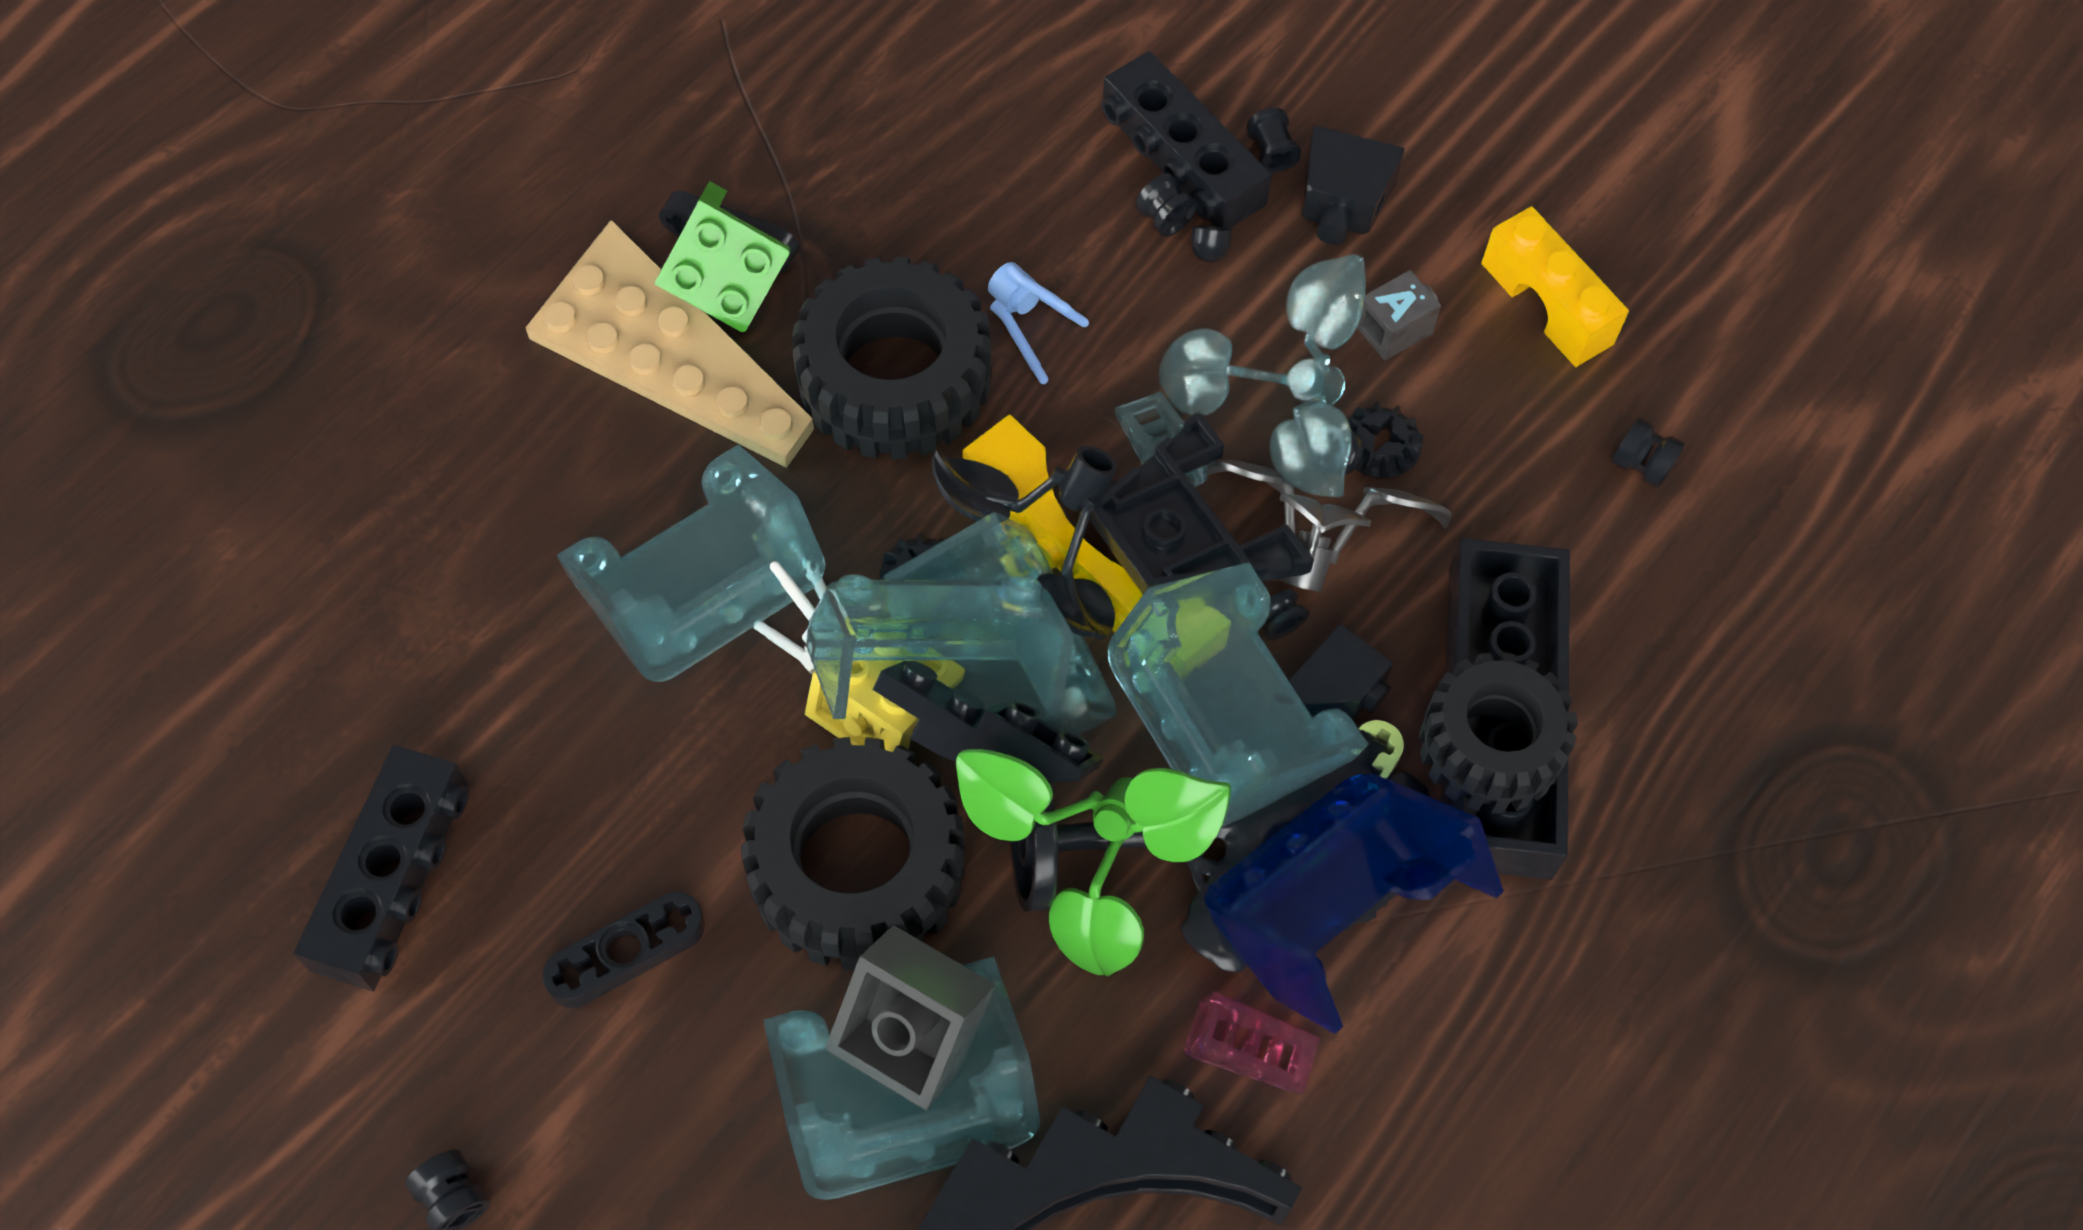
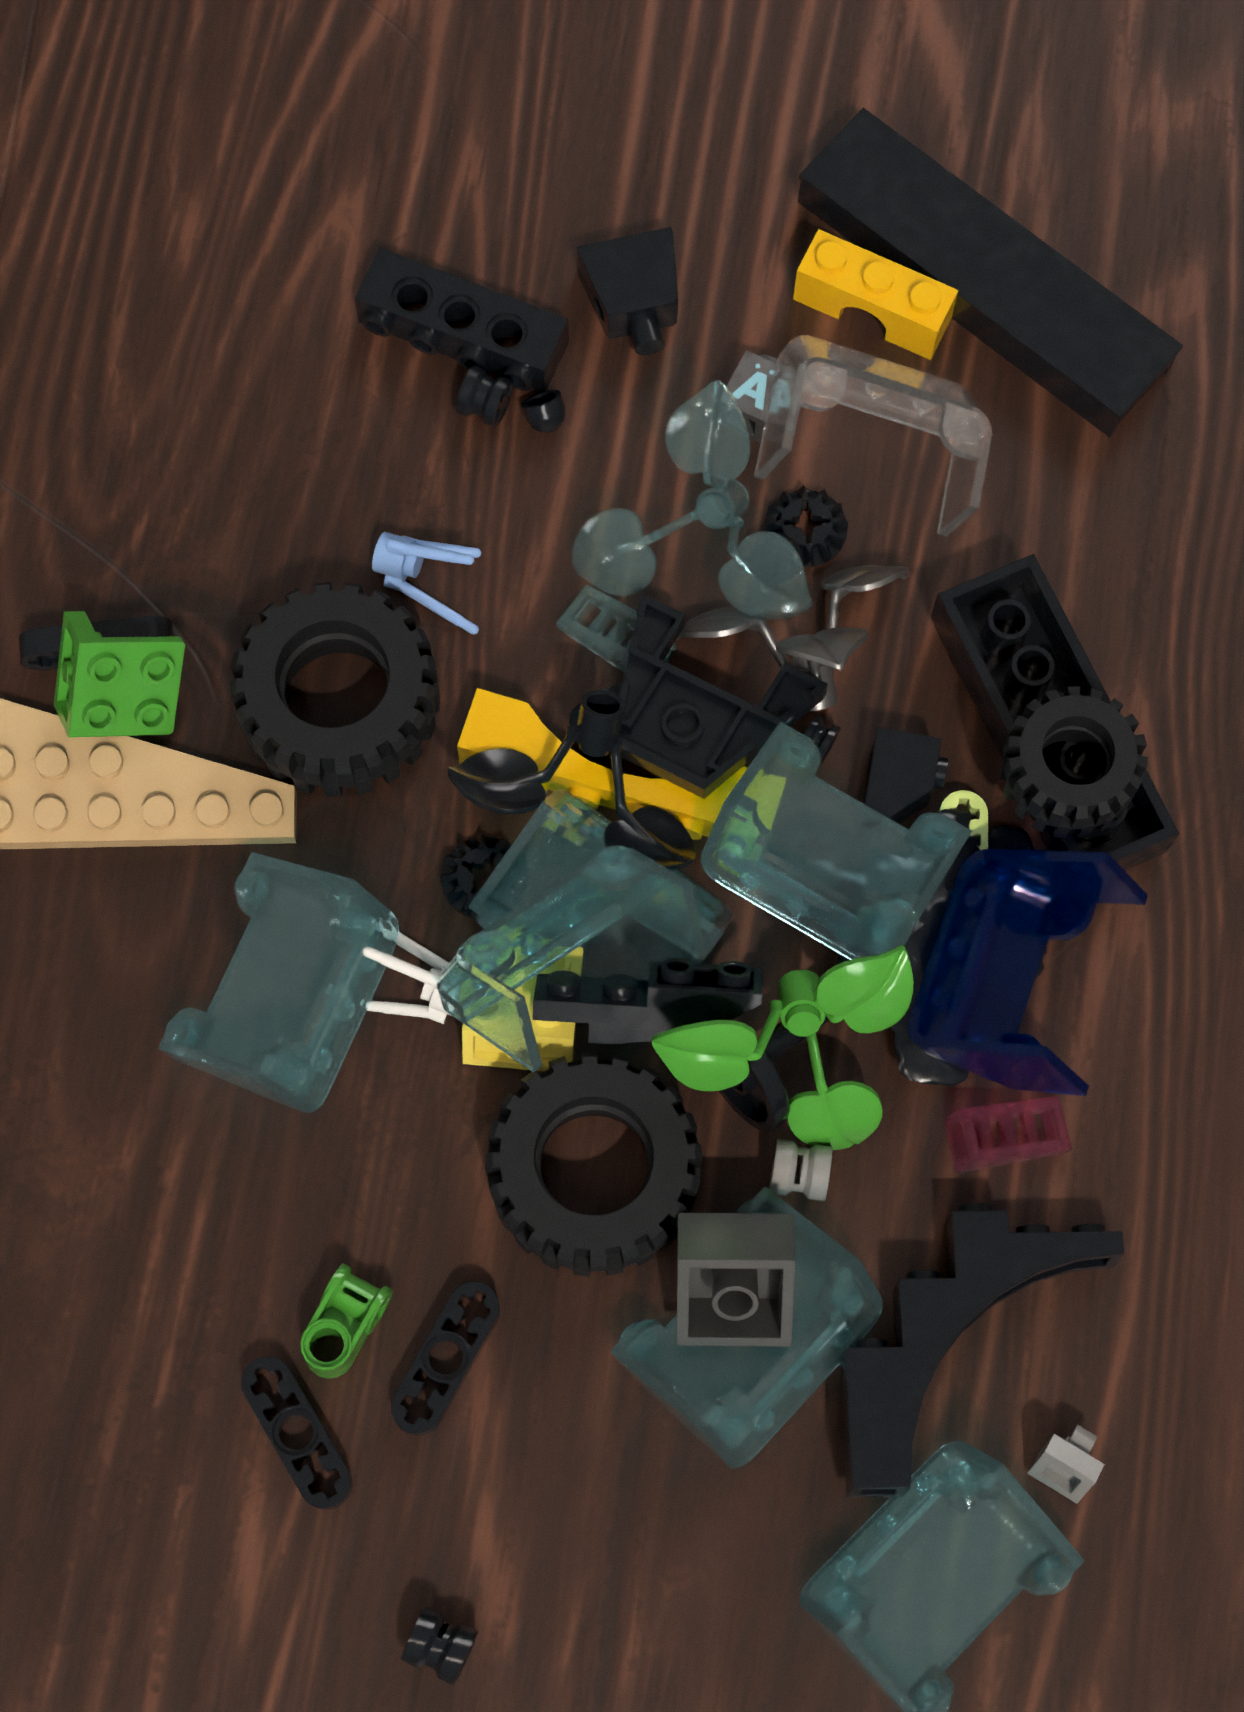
camera: 30 degrees left, 10 degrees up
black brick [293,745,469,992] -> none
black bush [1246,107,1302,174] -> none
black wheel [1612,417,1685,488] -> none
none -> black beam [241,1356,353,1510]
none -> bright green piece [301,1263,394,1379]
none -> clear windscreen [754,335,992,537]
none -> light grey wheel [769,1138,833,1202]
none -> black tile [798,107,1183,437]

